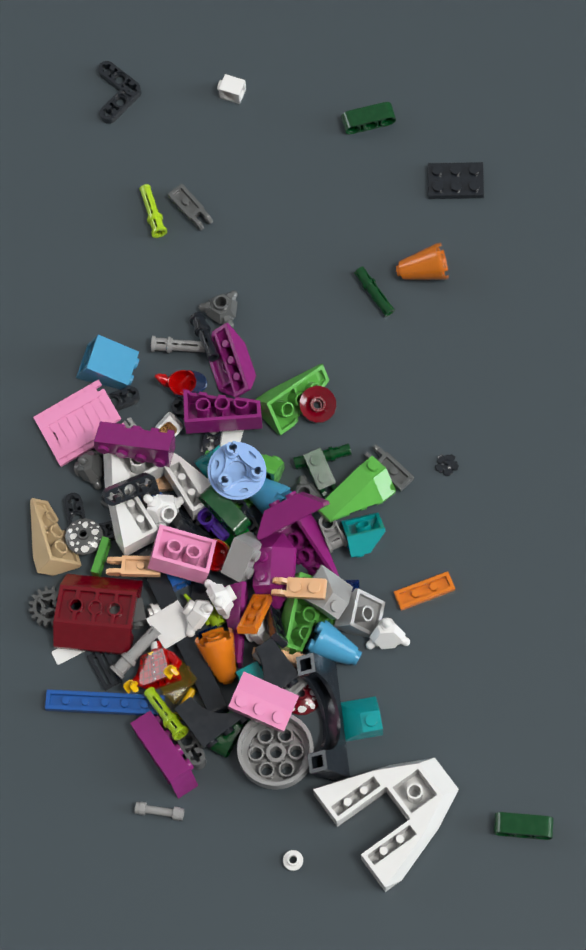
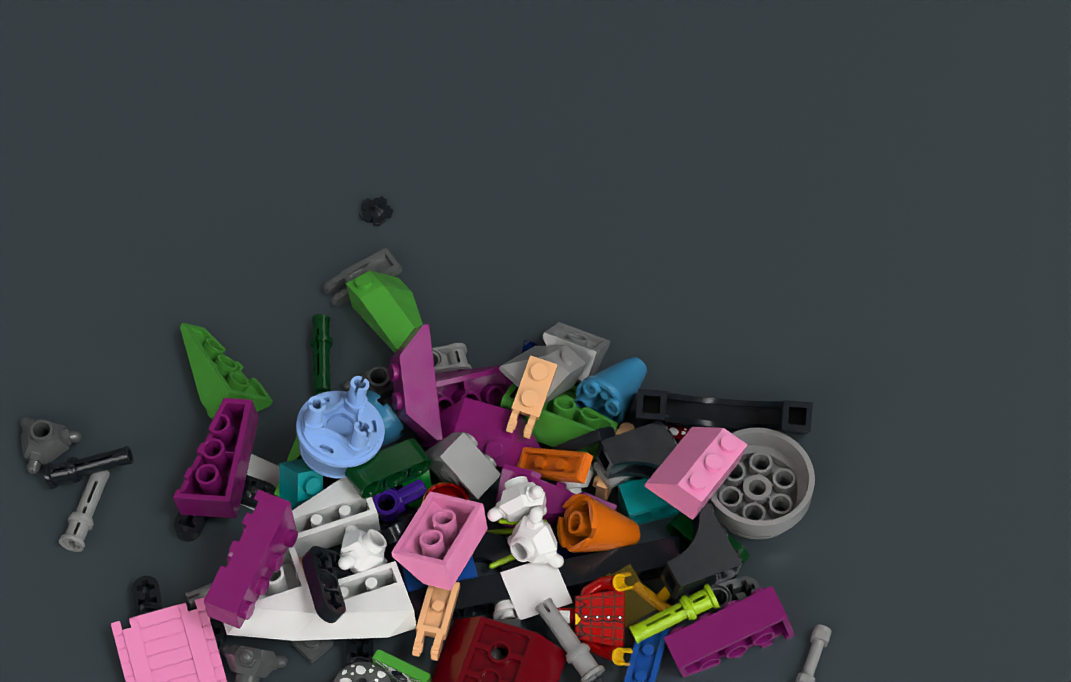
camera: 85 degrees left, 10 degrees down
dark azure slope [76,335,139,389] -> none
red hair [155,370,207,398] -> none
white rock [155,412,183,436] -> none
magenta wedge [209,323,256,398] -> none
white plate [283,850,303,871] -> none
dark red dish [299,386,337,423] -> none
hinge [303,448,337,499] -> none
white piece [313,758,459,892] -> none
teal slope [341,512,386,557] -> none
teal slope [341,696,383,742] -> none
dark green pin [354,266,395,317] -> none
white rock [366,618,410,649] -> none
orange tile [394,571,455,611] -> none
orange cone [396,243,449,280] -> none
dark green beam [493,812,554,840] -> none

